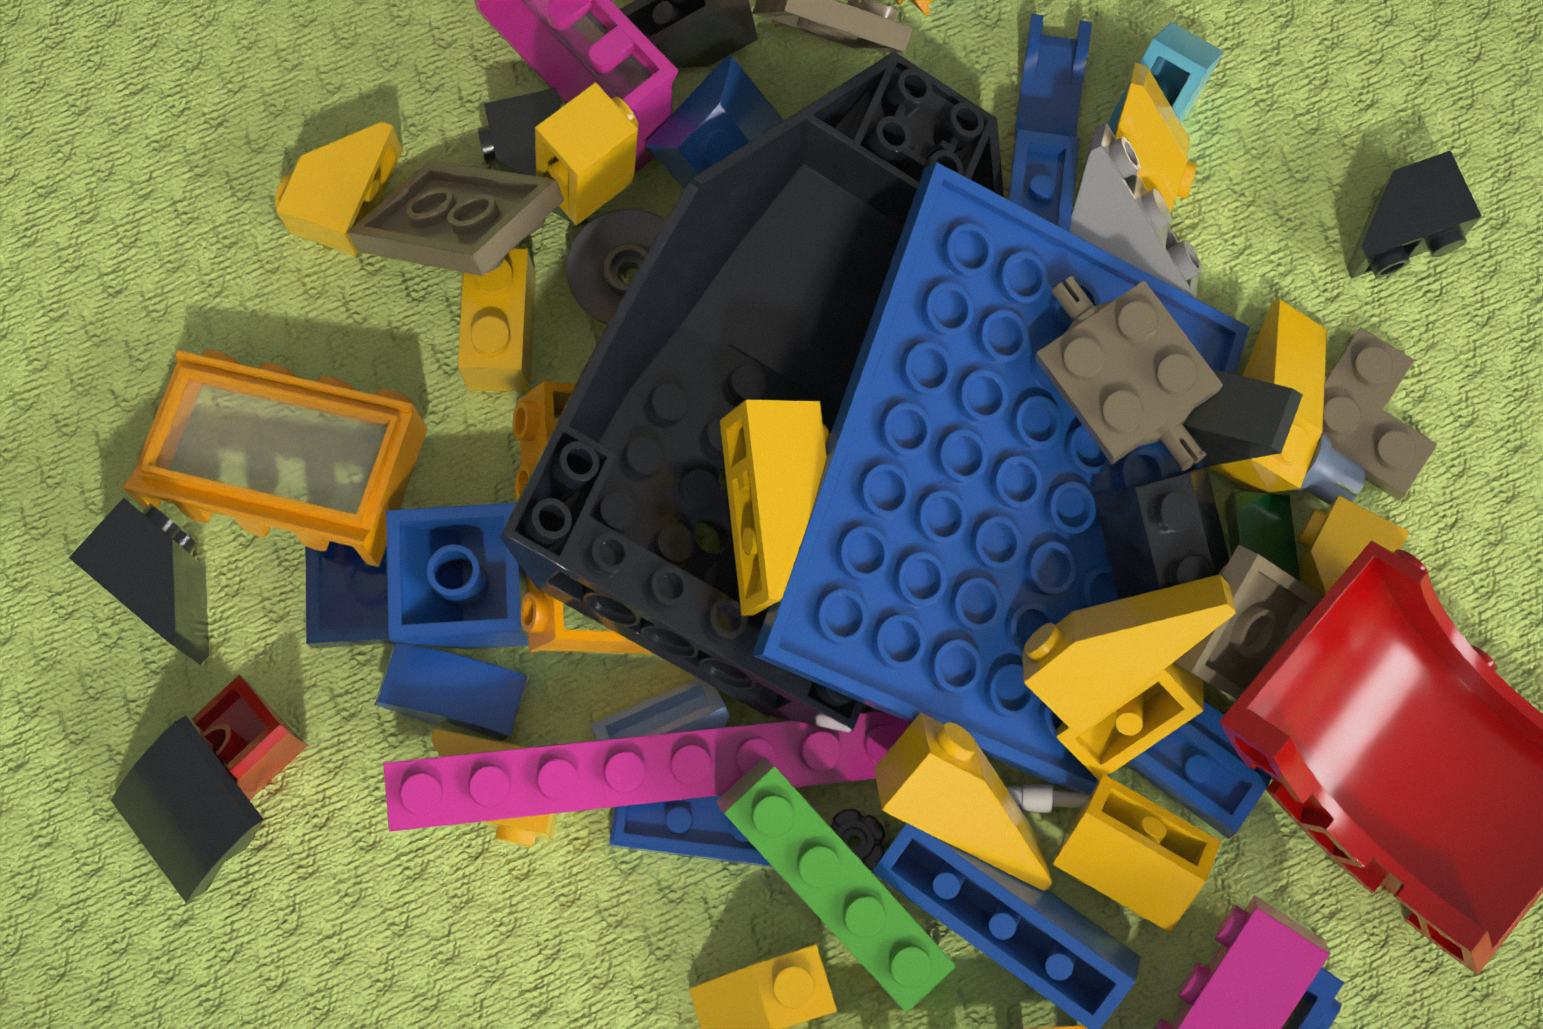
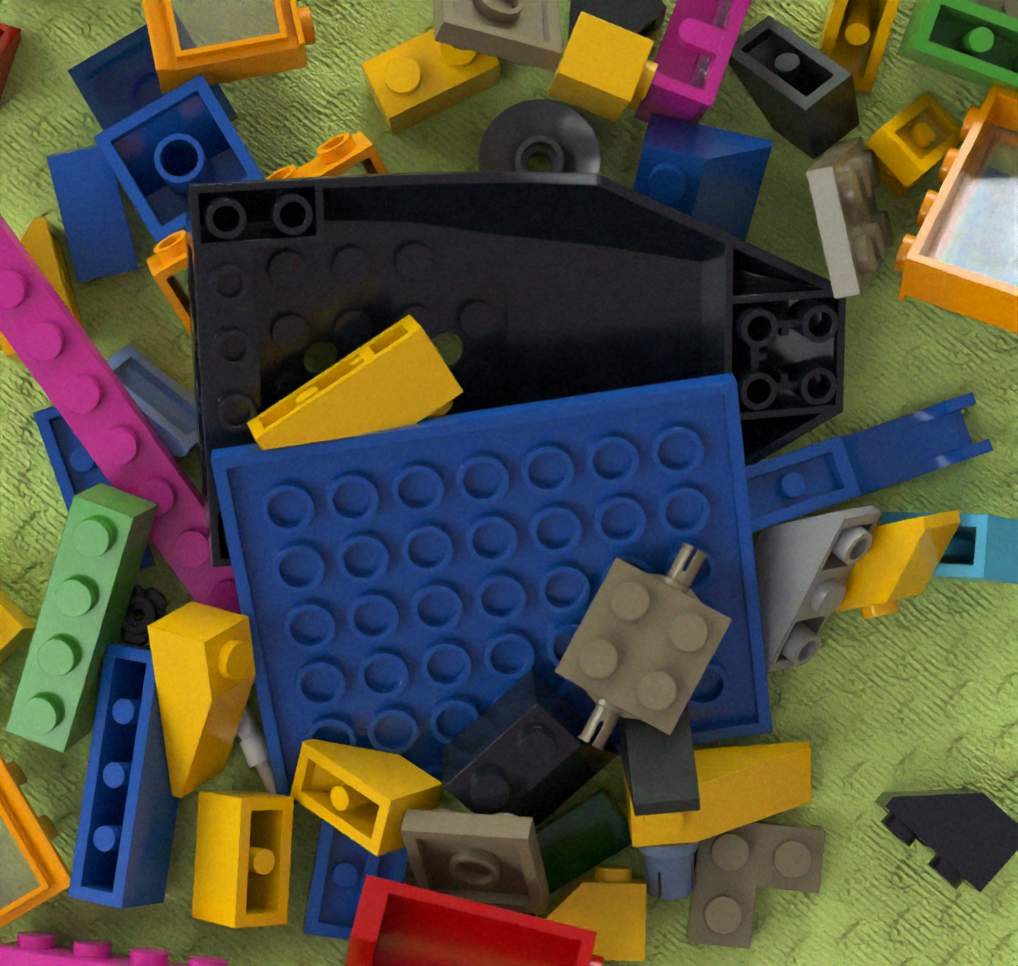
camera: 60 degrees right, 10 degrees up
yellow slope [1022,574,1236,736] -> none

